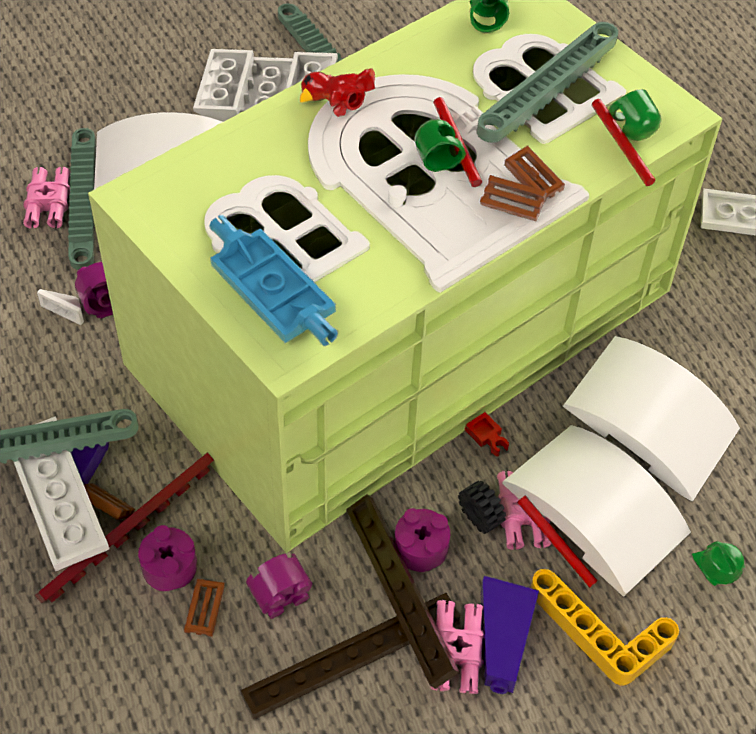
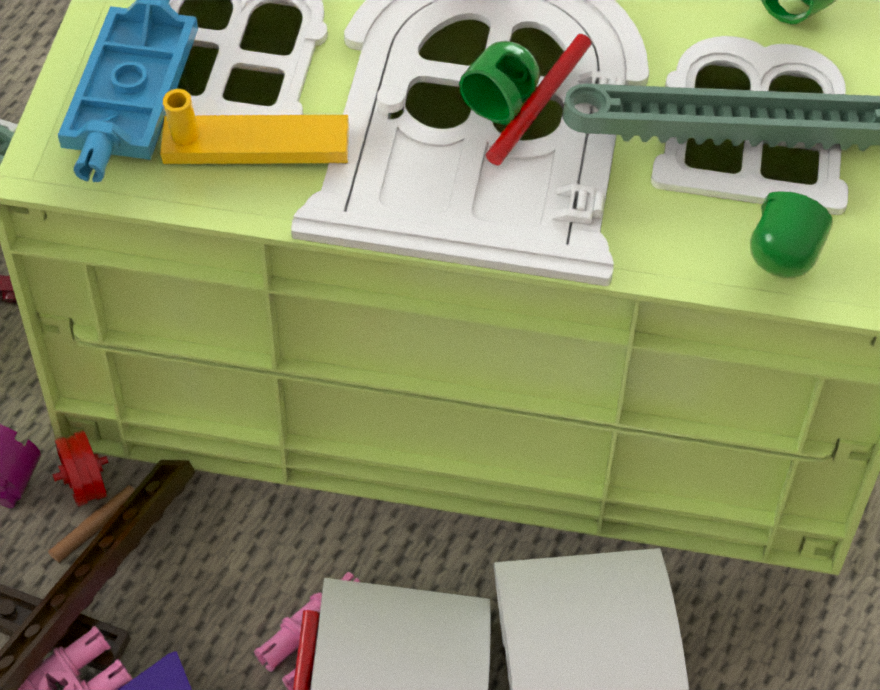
camera: 50 degrees right, 0 degrees up
magenta brick [394,508,451,572] -> none
black tyre [458,480,506,534] -> none
red plate [465,412,509,457] -> none
dark orange tile [480,175,547,222] -> none
dark orange tile [504,145,565,203] -> none
red bar [591,99,656,186] -> none
none -> medium nougat piece [48,485,135,563]
none -> red wheel [52,430,109,507]
none -> yellow piece [160,89,349,164]

